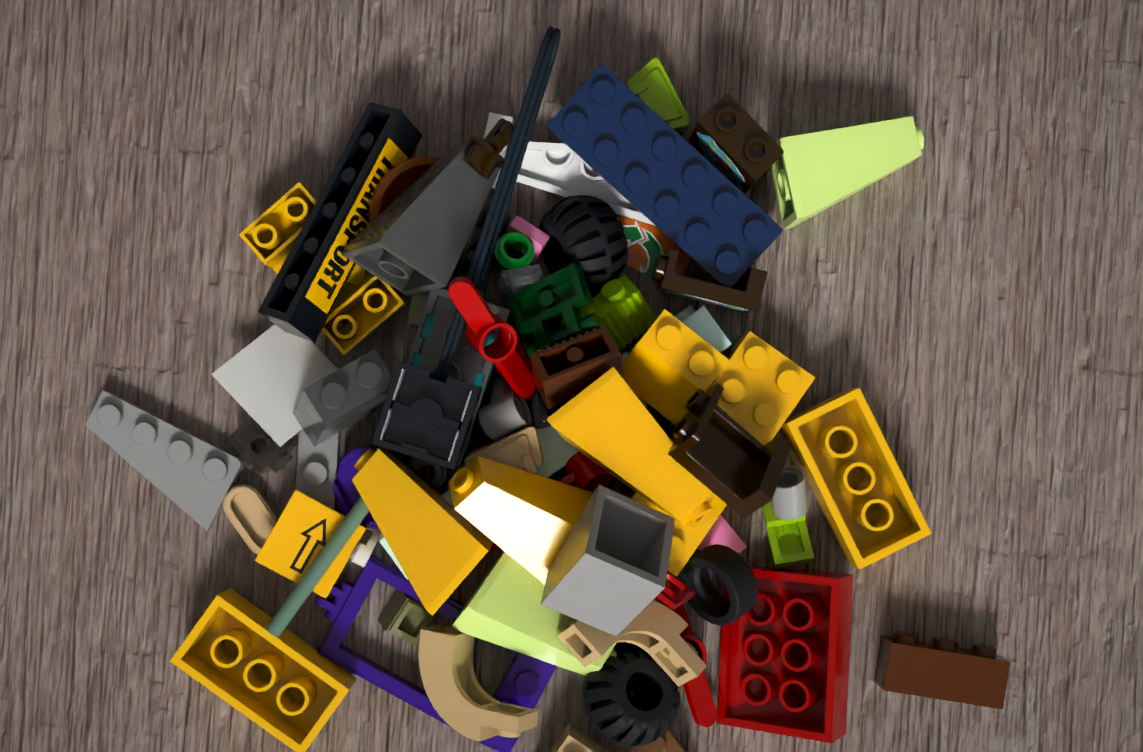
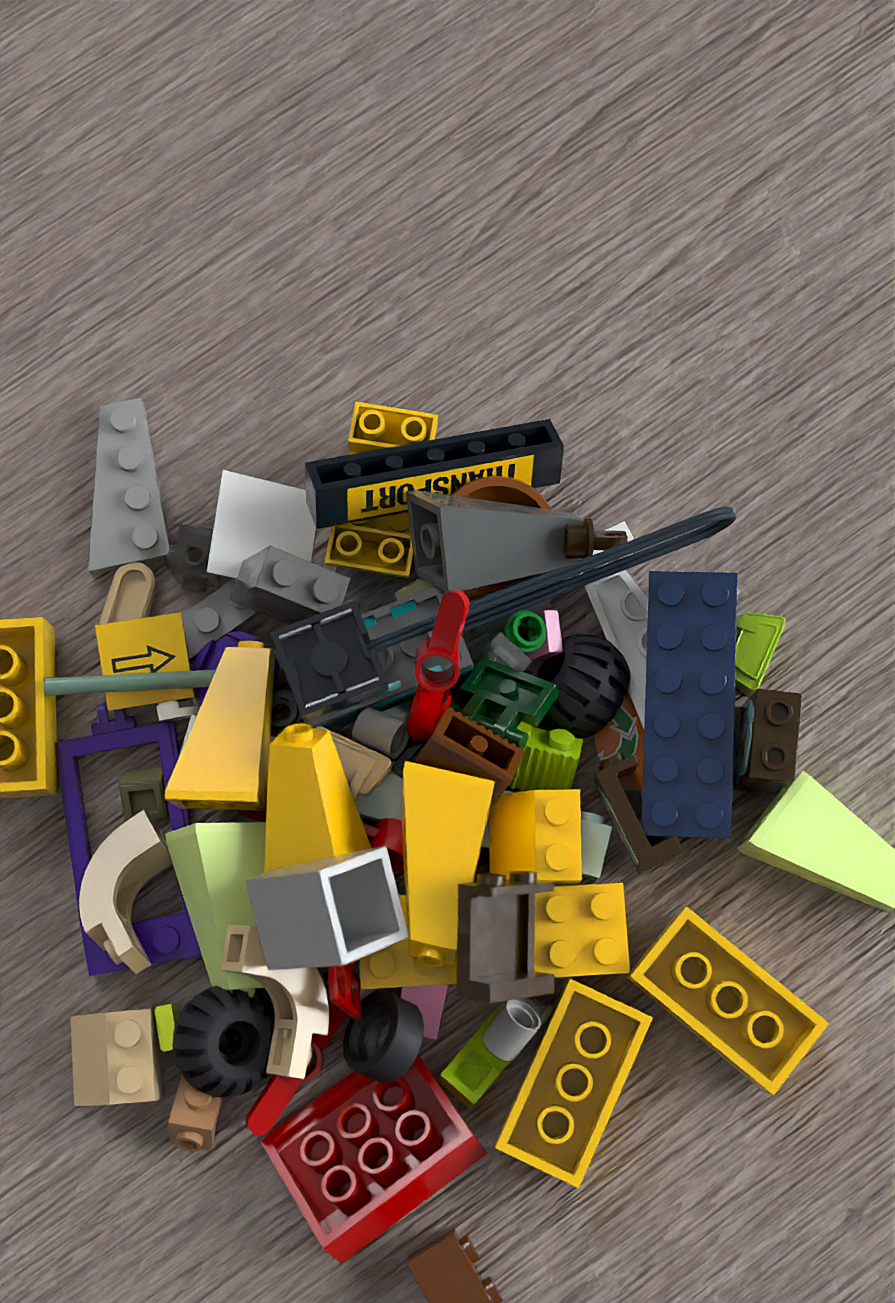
camera: 55 degrees right, 10 degrees down
none -> neon yellow tile [154,1004,180,1052]
none -> yellow brick [626,906,829,1095]

